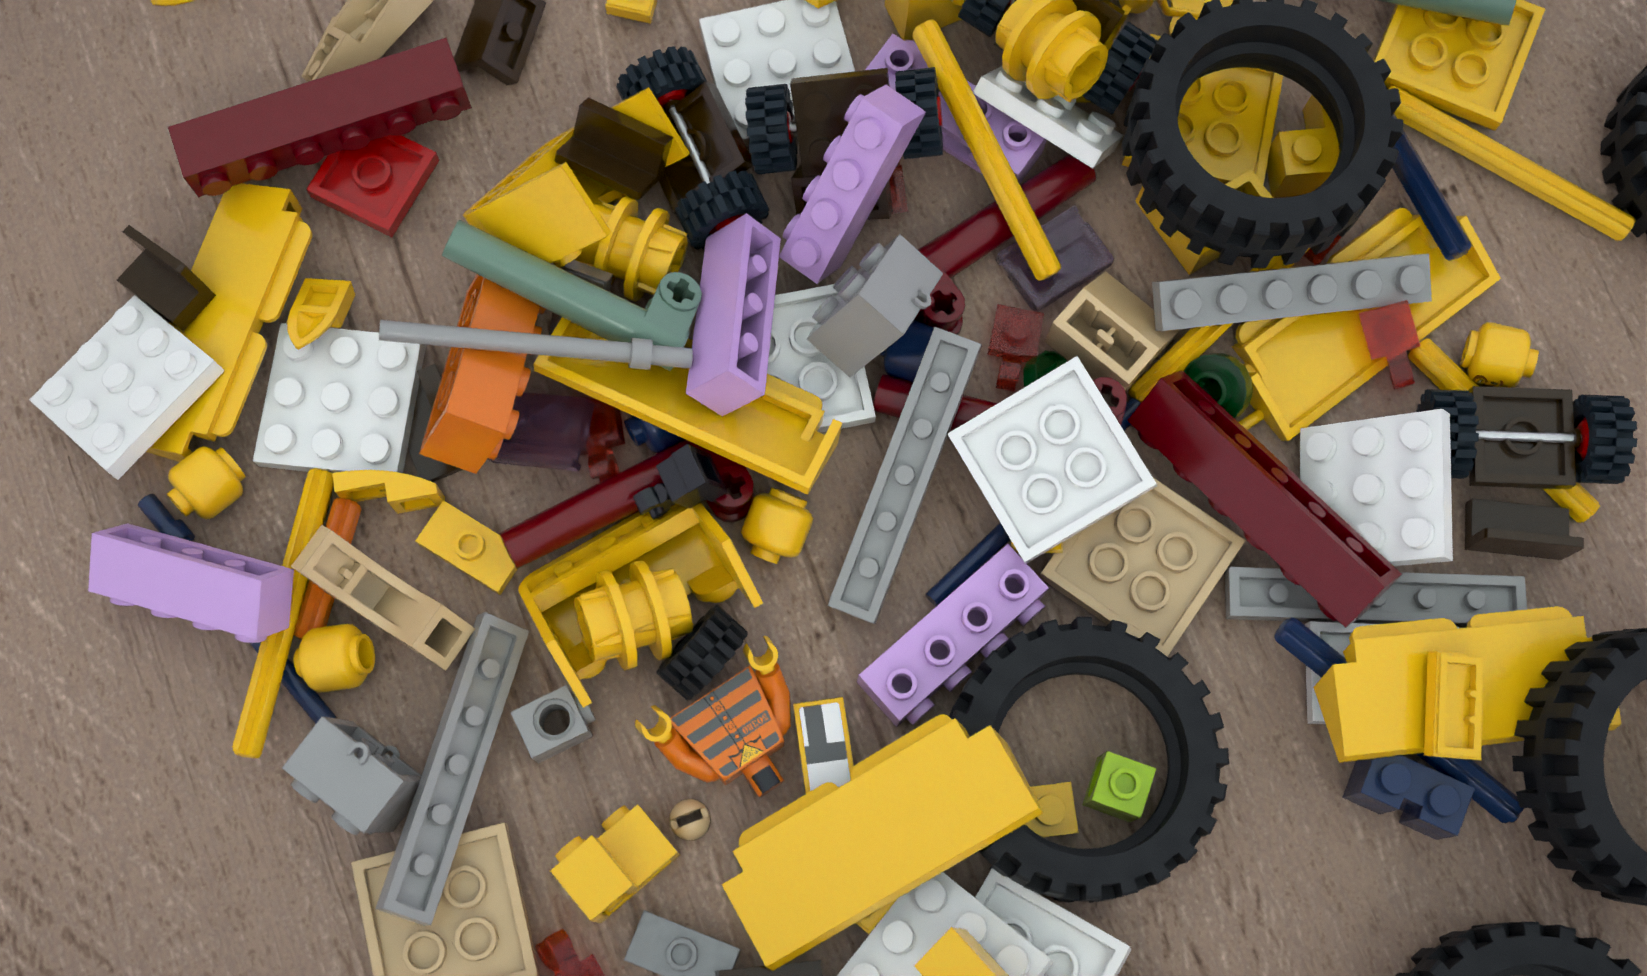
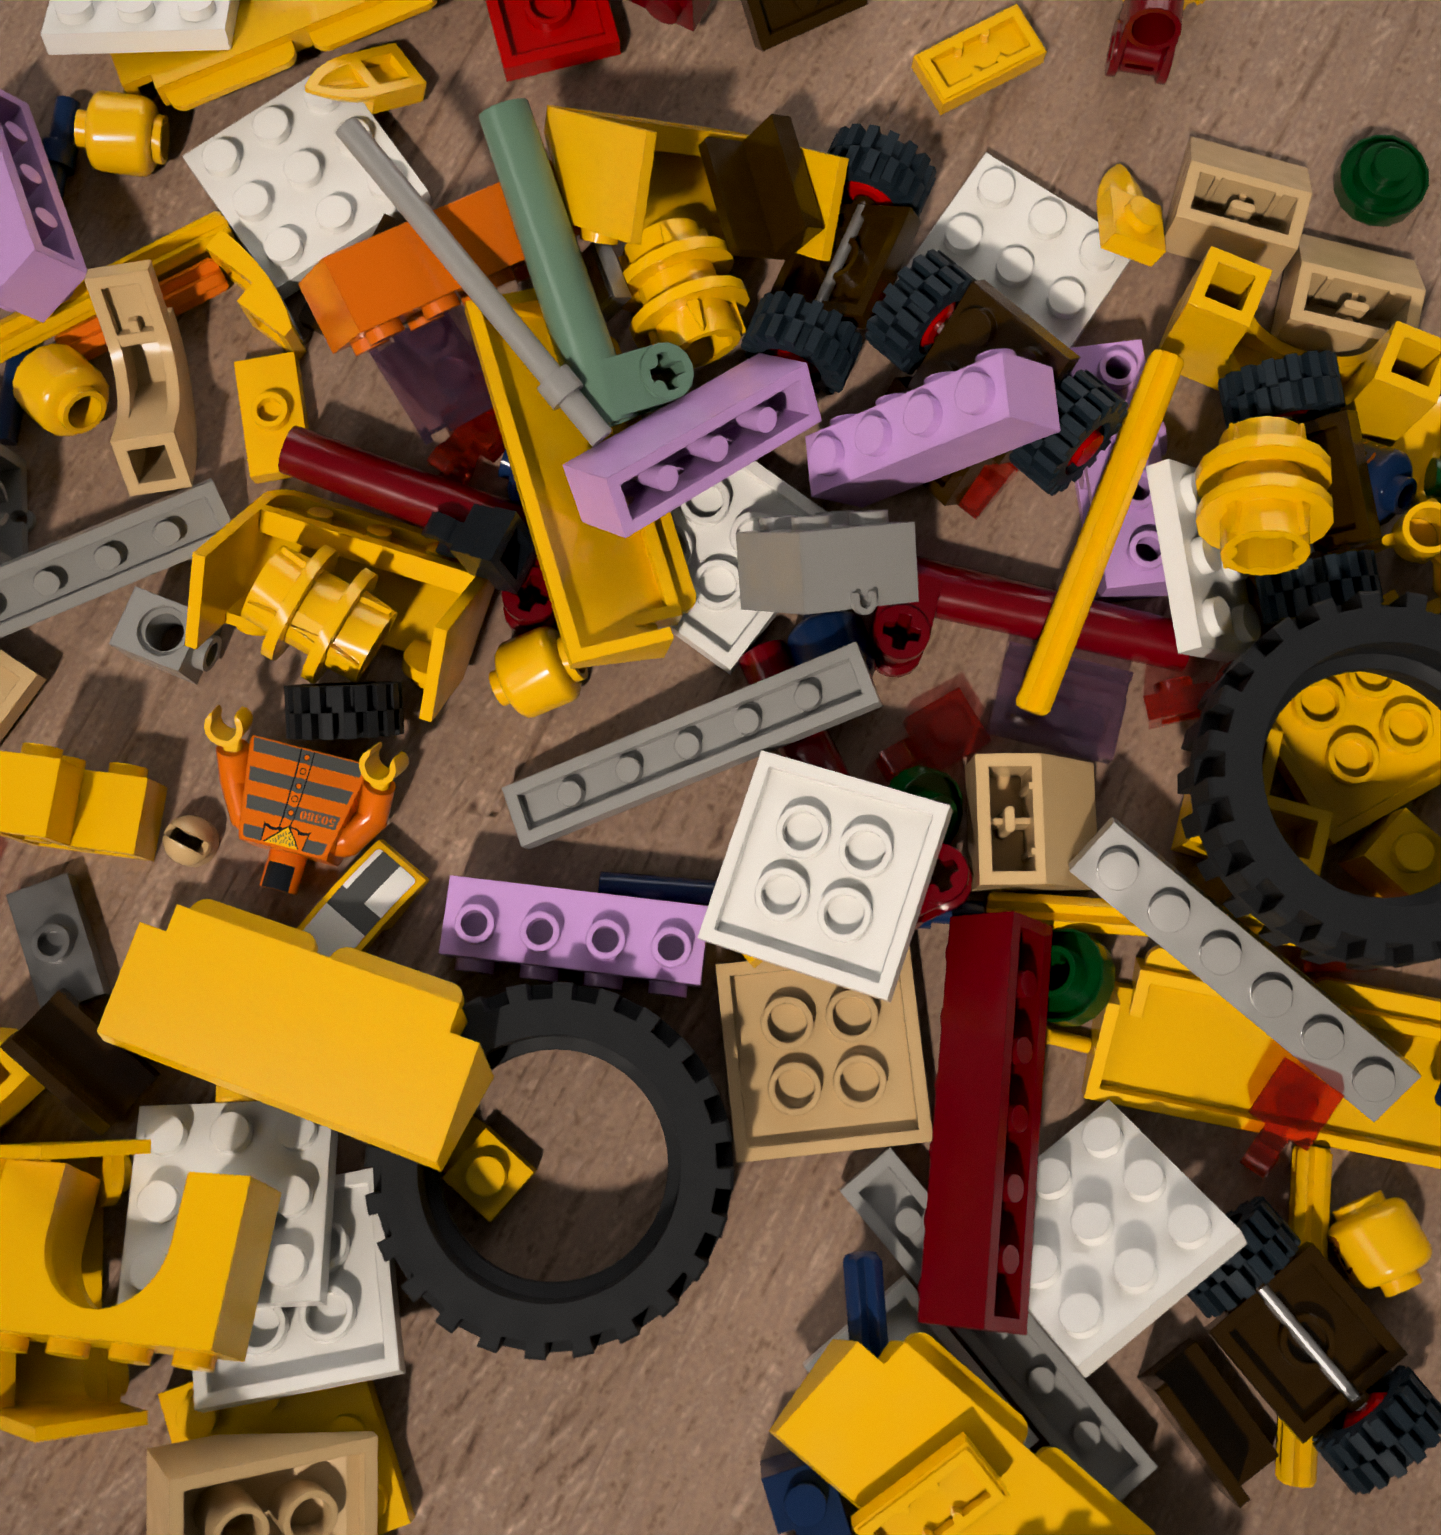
camera: 55 degrees right, 5 degrees up
lime brick [1082,751,1157,822] -> none
none -> clear red plate [1143,660,1234,729]

